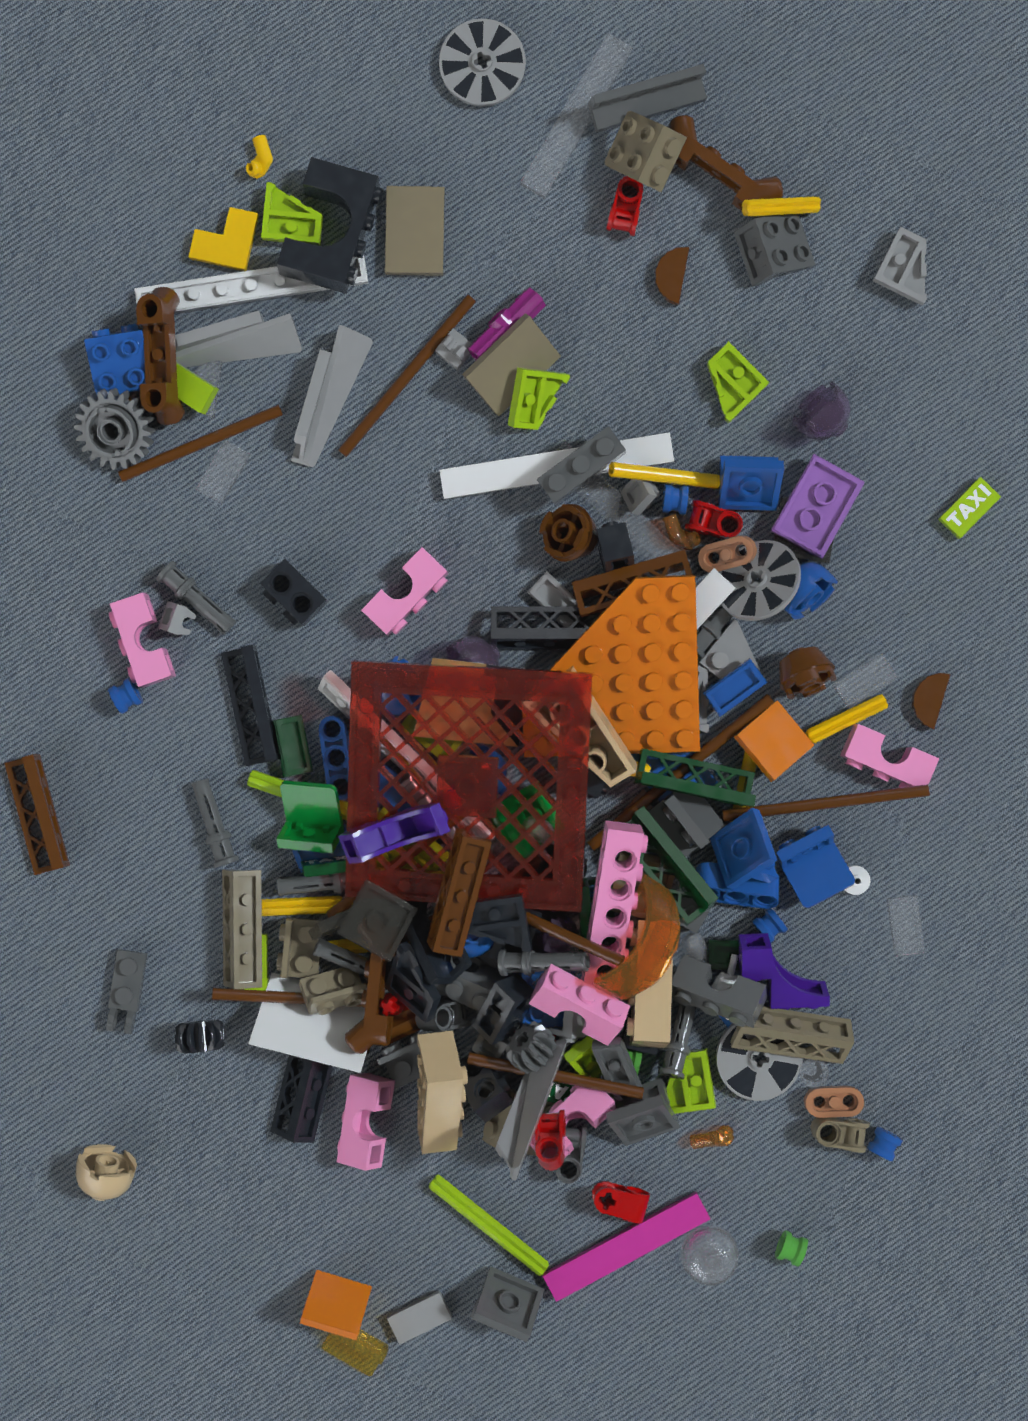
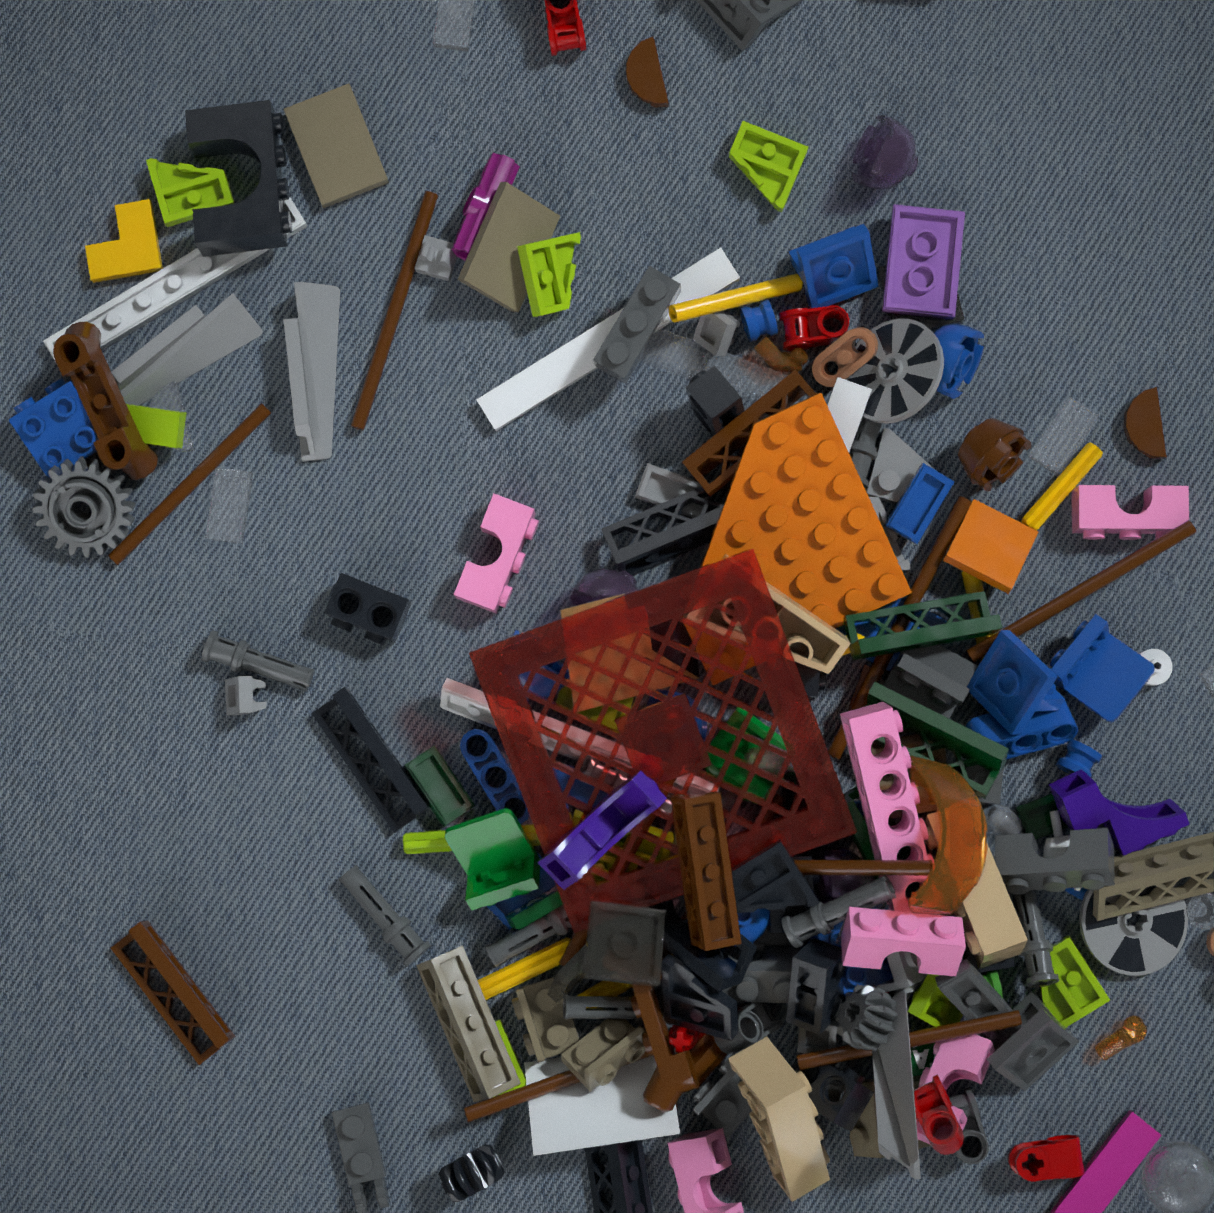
camera: 20 degrees left, 5 degrees down
bright pink arch [108,592,176,688] -> none
blue wheel [108,678,143,714] -> none
yellow arm [246,135,273,179] -> none
reddish brown cone [539,504,597,562] -> none
lime tile [938,477,1001,539] -> none

